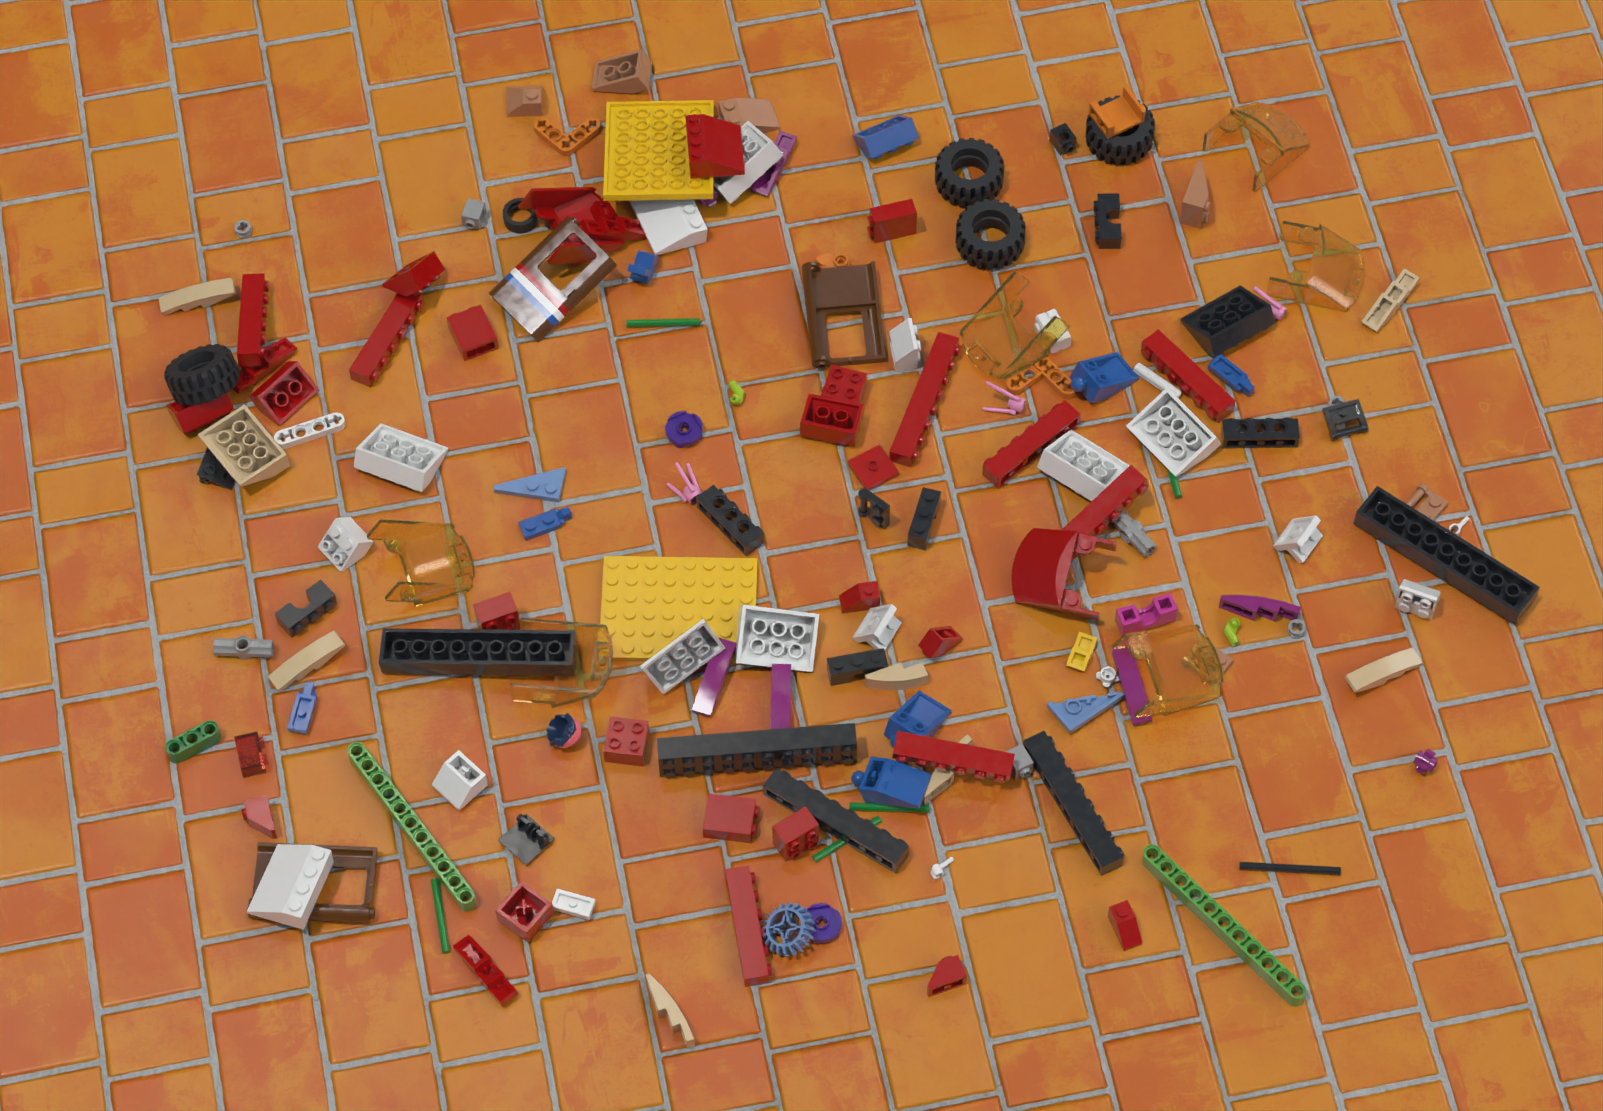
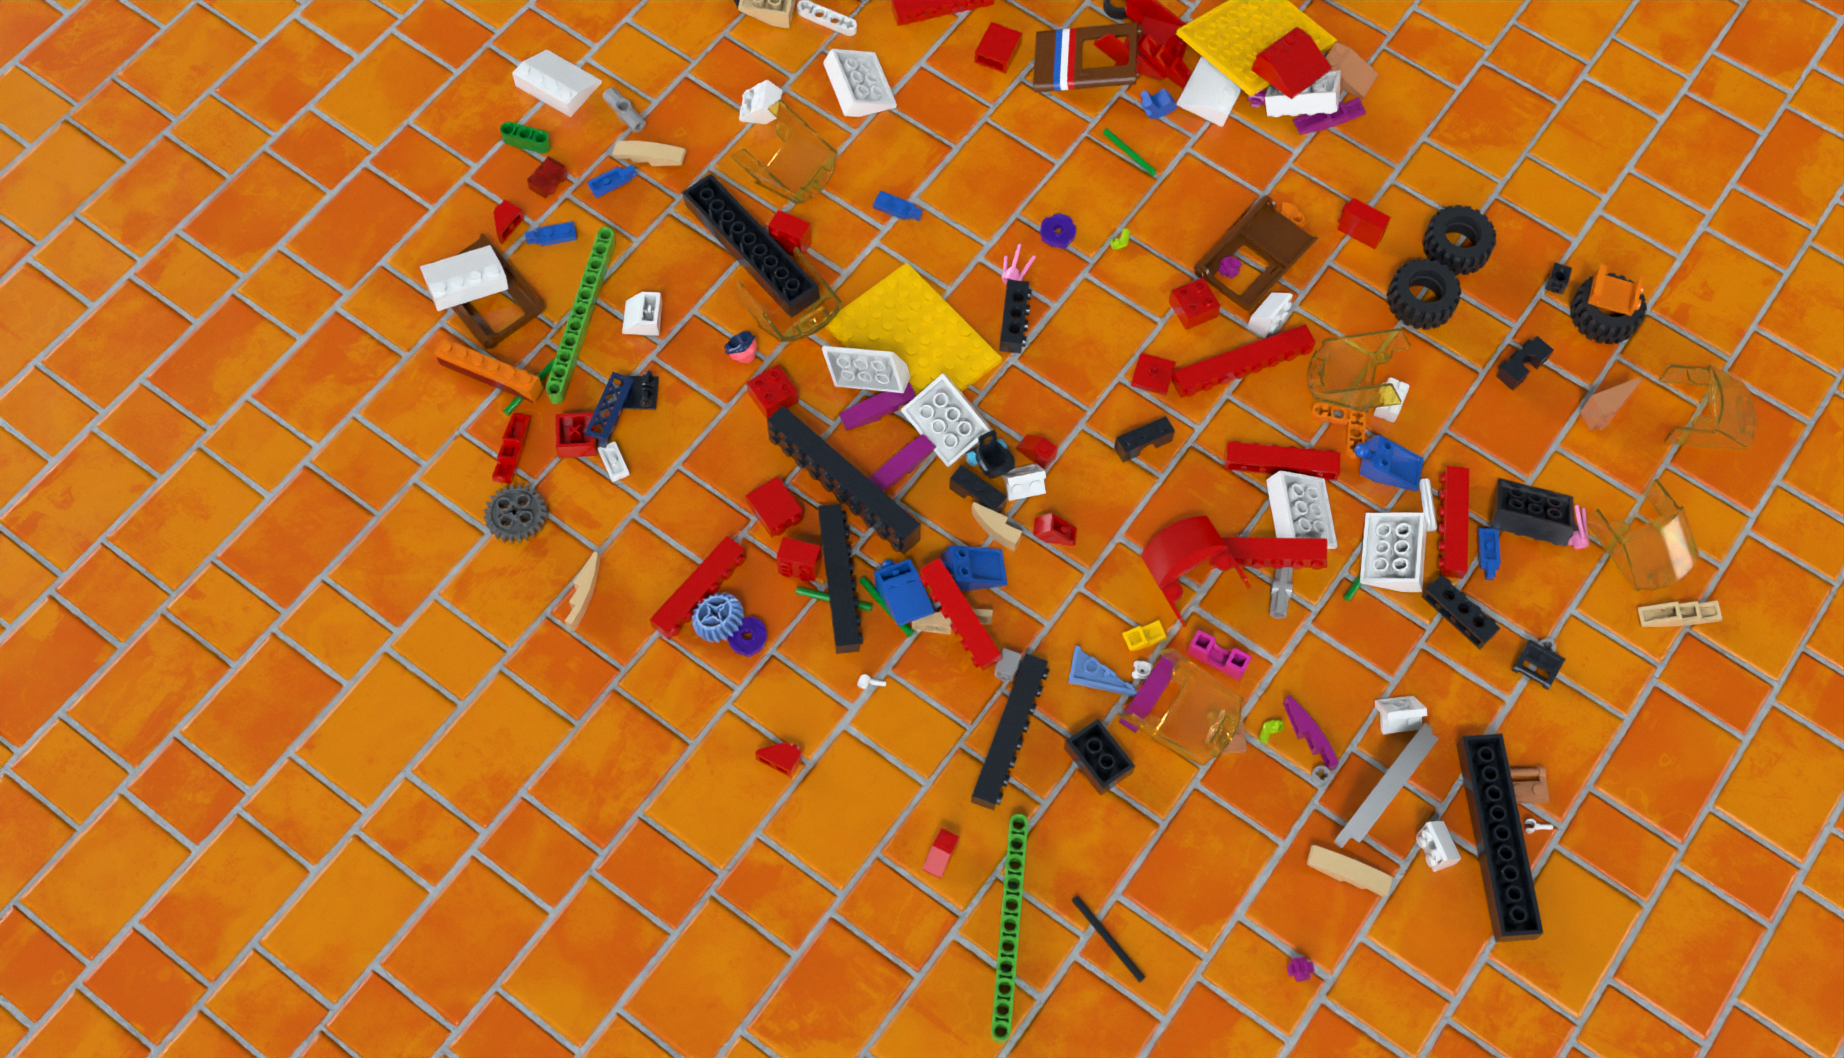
camera: 45 degrees right, 5 degrees up
black arch [275,580,337,638] -> none
medium blue wing [494,467,566,503] -> none
red slope [800,393,864,447] -> none
blue slope [852,115,919,160] -> none
black plate [858,488,890,530] -> none
bright pink plant [982,381,1026,415] -> none
none -> orange brick [434,339,543,403]
none -> dark grey gear [484,484,547,544]
none -> white slope [512,50,602,117]
none -> blue hinge [525,221,577,246]
none -> dark blue fence [585,372,634,449]
none -> black piece [966,430,1015,479]
none -> black brick [1064,719,1135,796]
none -> magenta gear [1218,256,1242,279]
none -> light grey gear [1334,722,1439,849]

